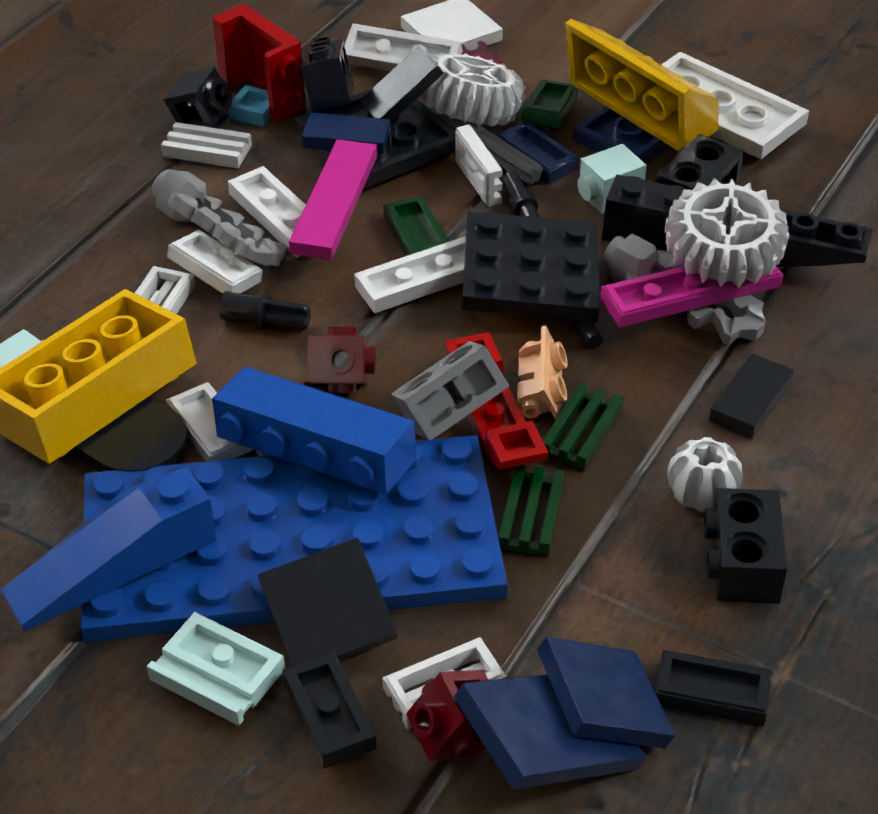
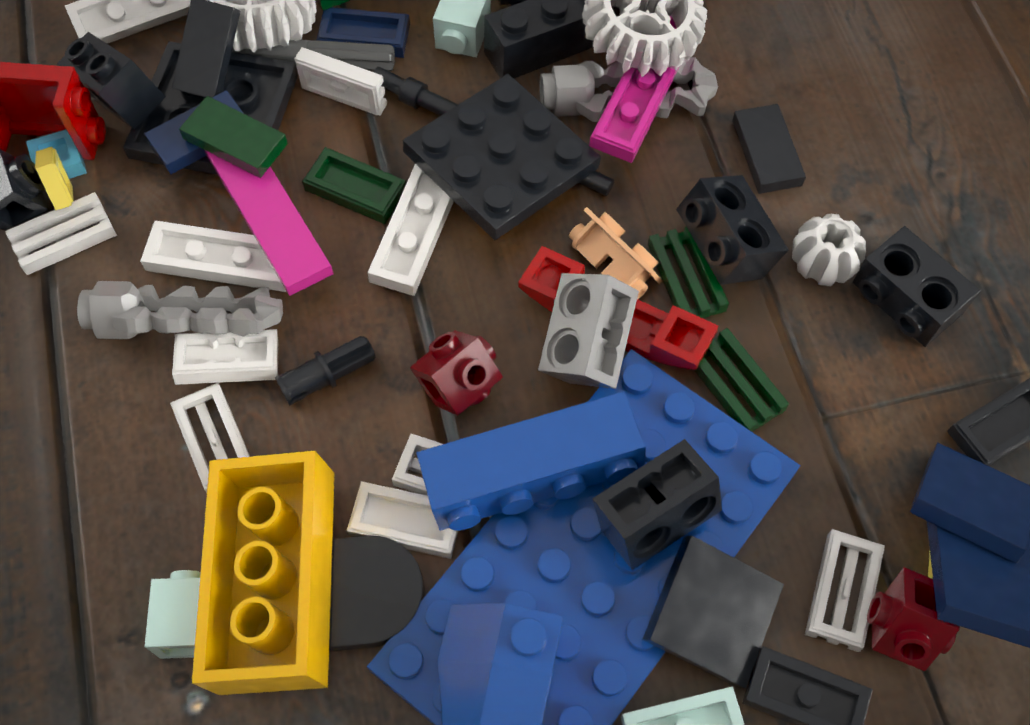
camera: 45 degrees left, 20 degrees up
none -> light yellow tile [35,147,73,211]
none -> dark green tile [179,96,288,178]
none -> black brick [592,439,722,570]
none -> black brick [676,175,789,285]

